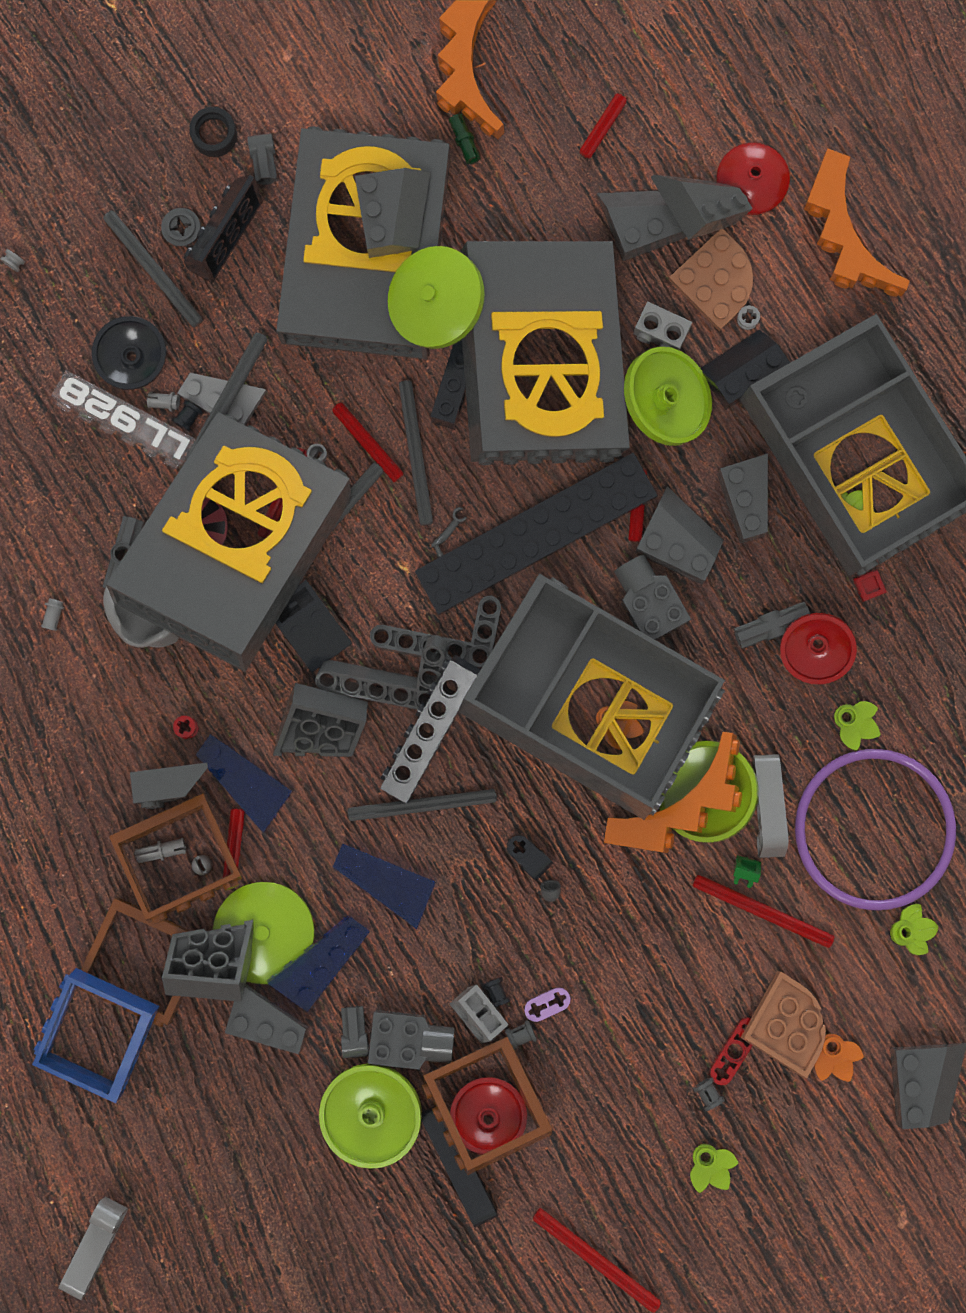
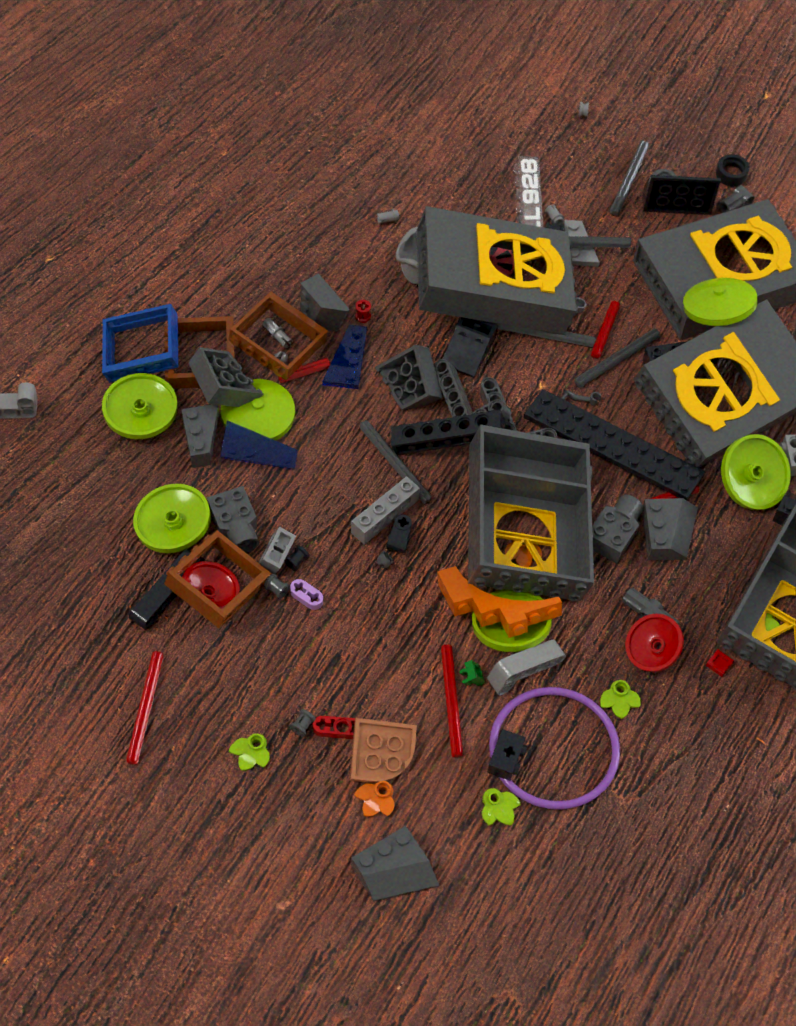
camera: 55 degrees right, 25 degrees down
black dish [92,316,167,390] -> none
clear blue wing [333,843,436,929] -> none
dark grey piece [341,1006,369,1058] -> none
dark grey wedge [355,168,431,258] -> none
dark grey wedge [717,454,768,544] -> none
none -> lime dish [102,373,178,439]
none -> light grey brick [351,476,420,545]
none -> black brick [487,729,527,781]

